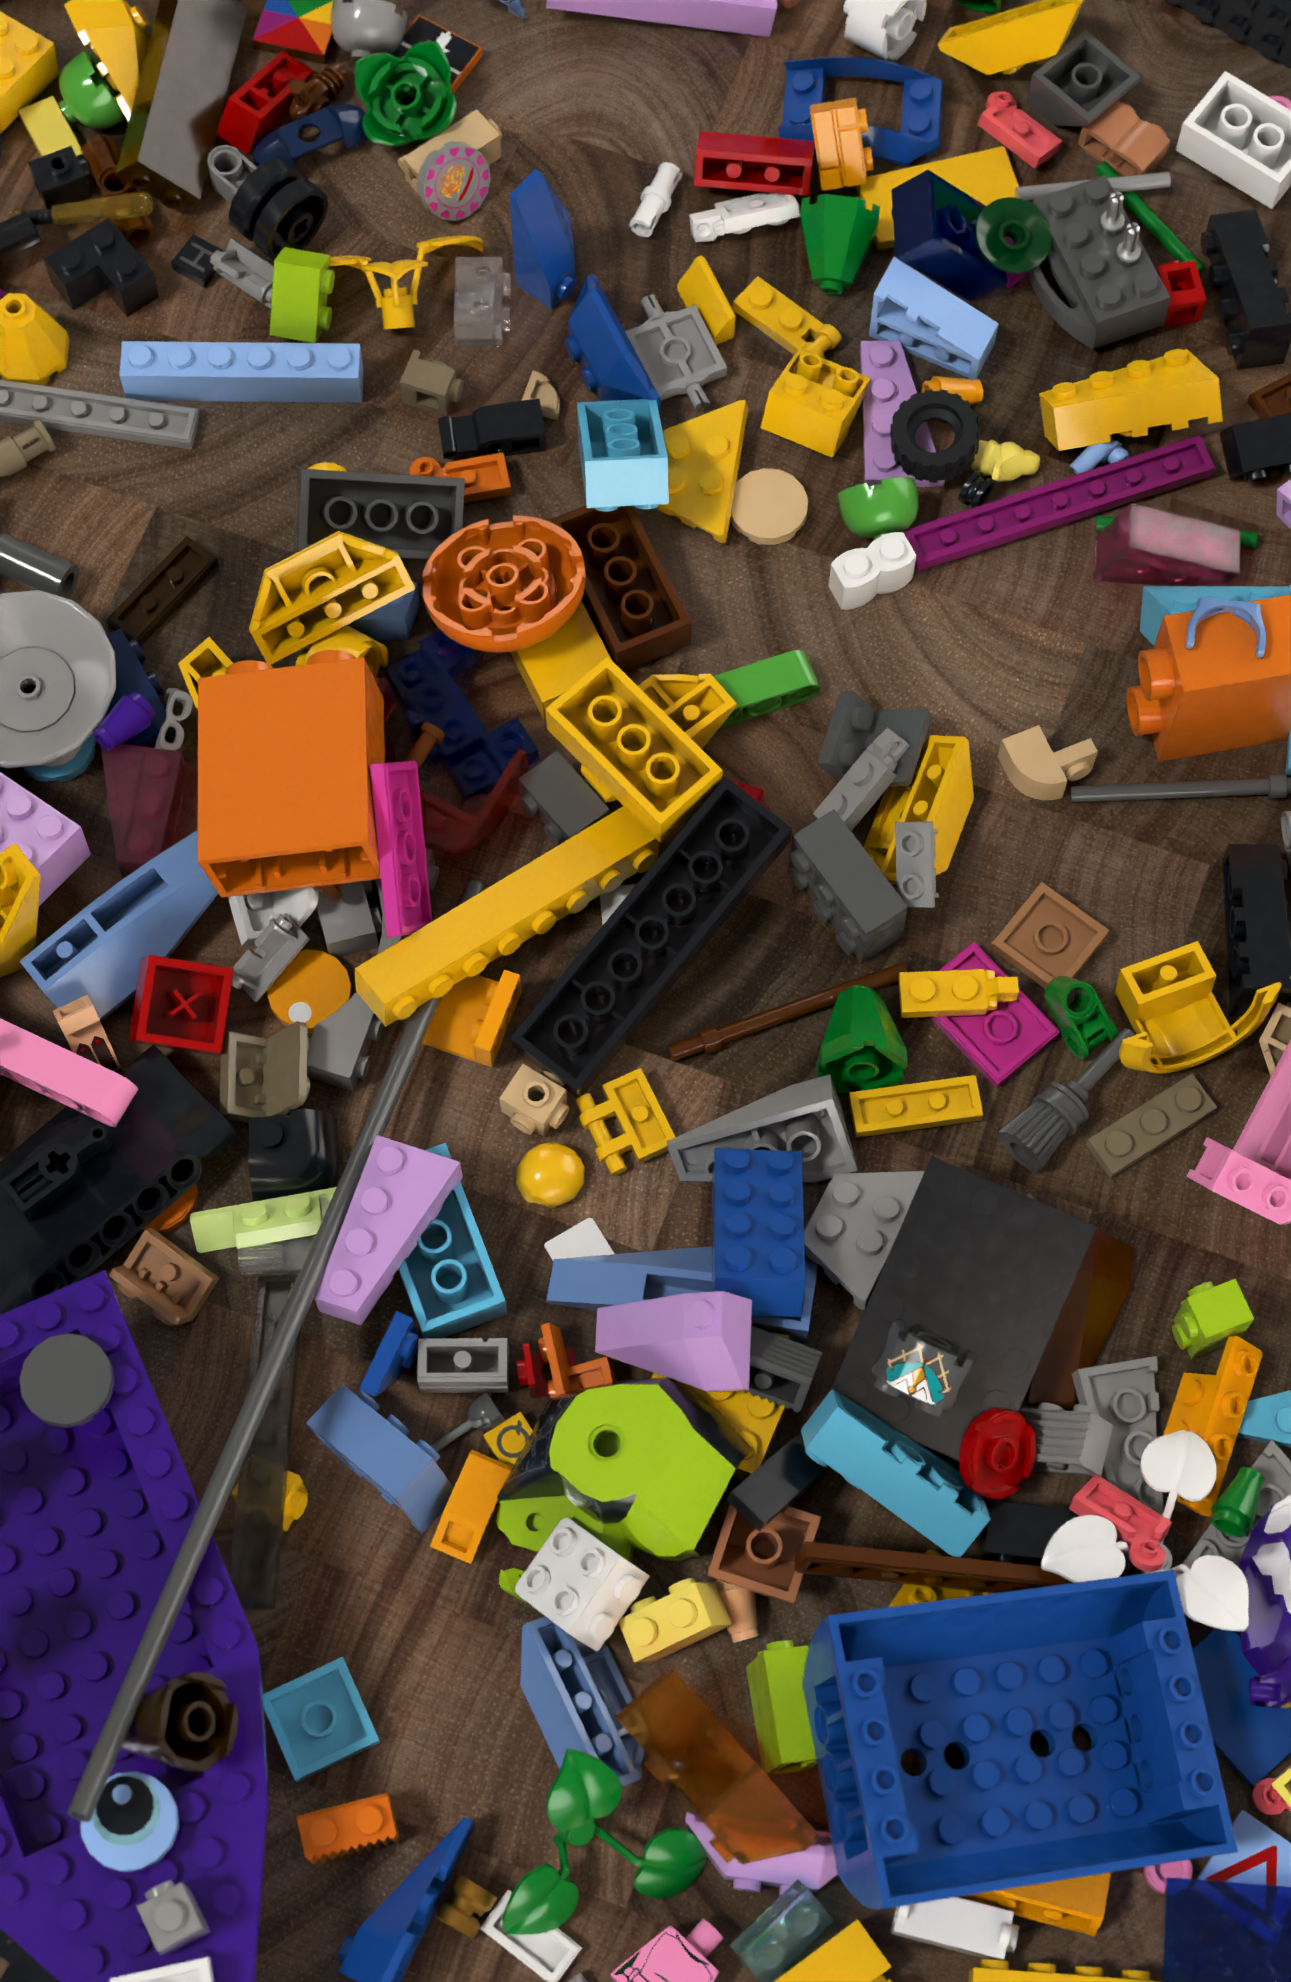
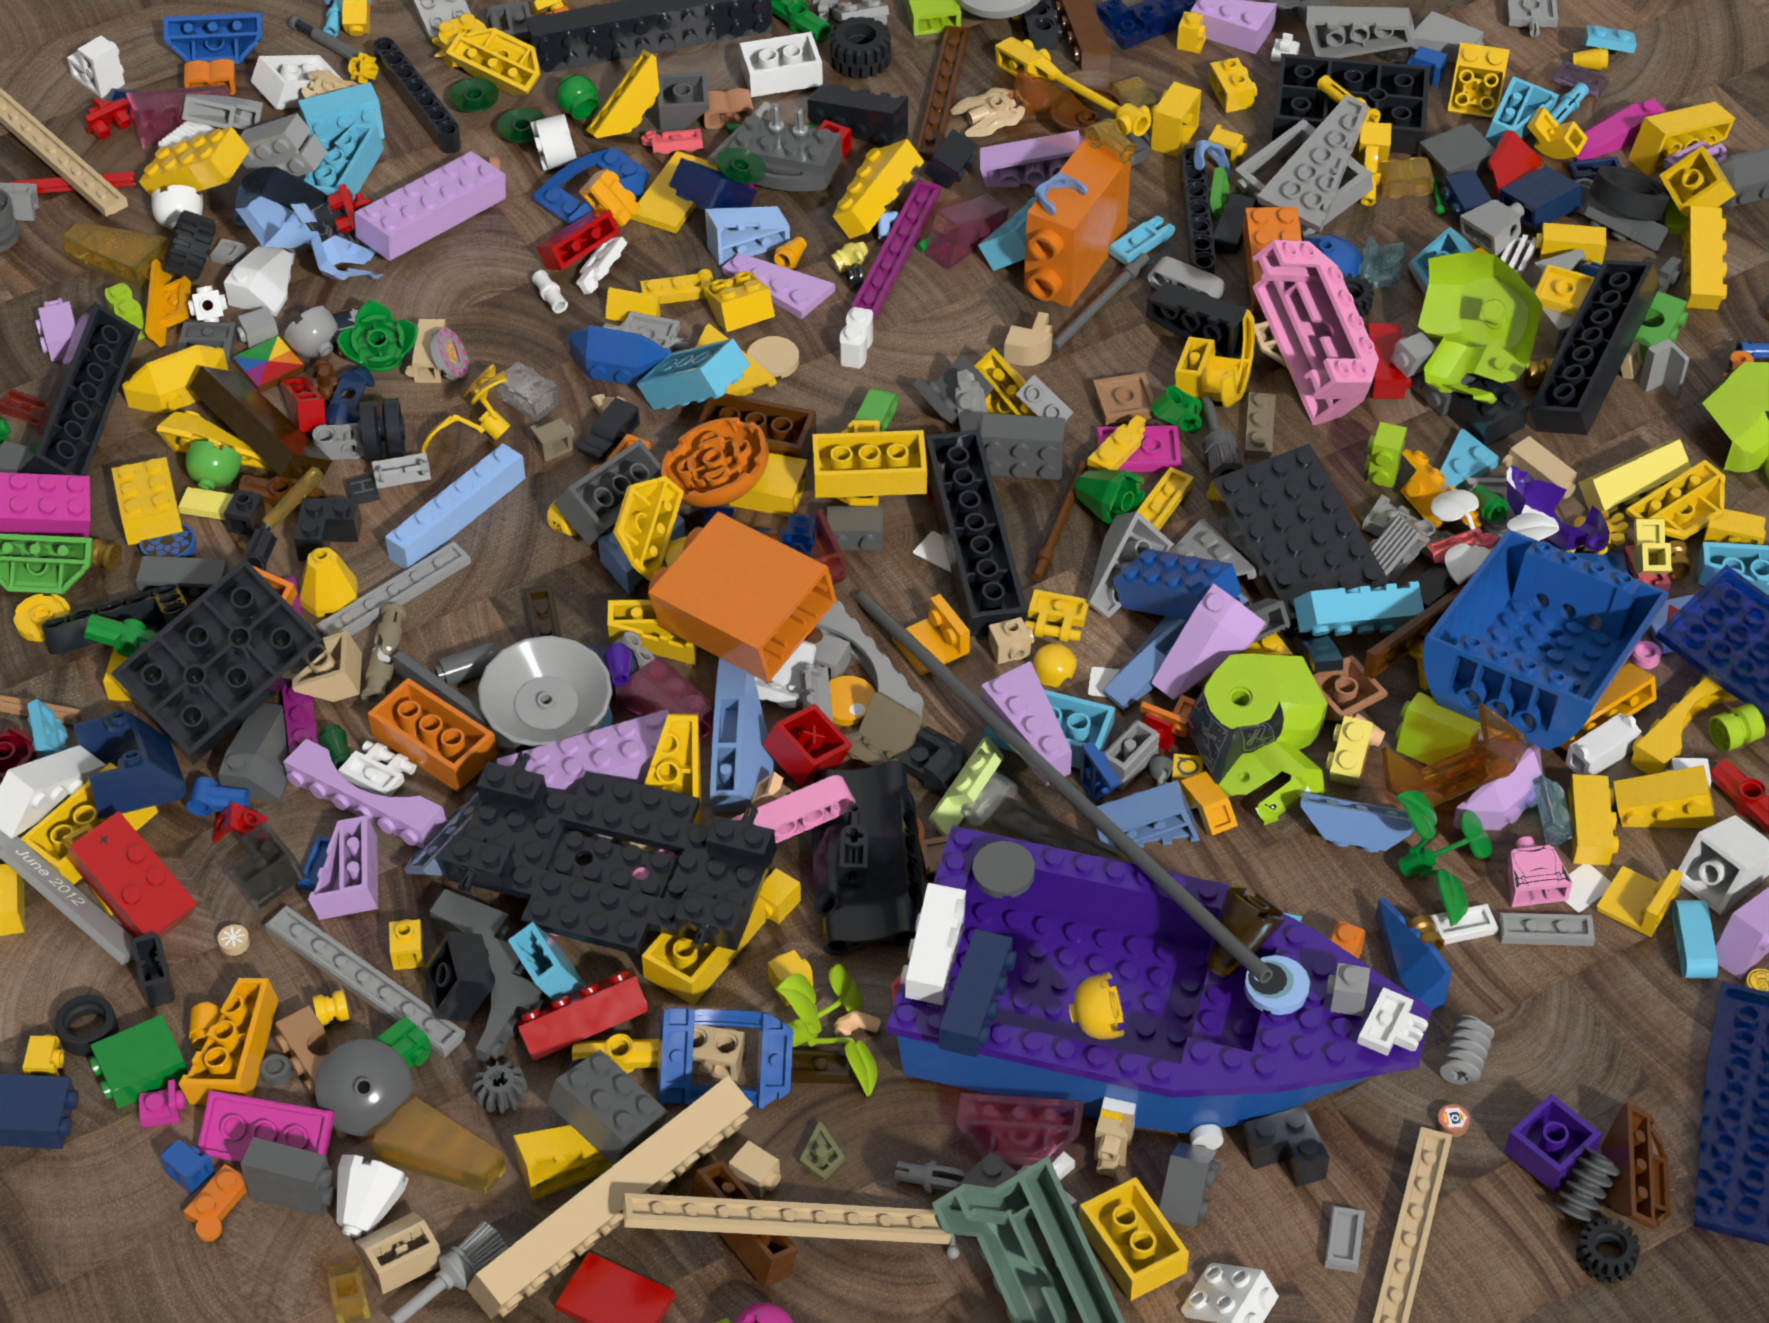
camera: 50 degrees left, 20 degrees down
lime brick [270,247,335,343] -> none
yellow brick [354,806,659,1027] -> none
dark pink tile [370,761,432,937] -> none
blue wedge [509,169,577,309] -> none
white bracket [515,1518,650,1652] -> none
green cone [800,194,880,295] -> none
bright green cylinder [837,477,919,540] -> none
dark grey brick [872,1319,977,1417] -> none
black tyre [890,389,979,483] -> none
red tile [959,1407,1037,1500] -> none

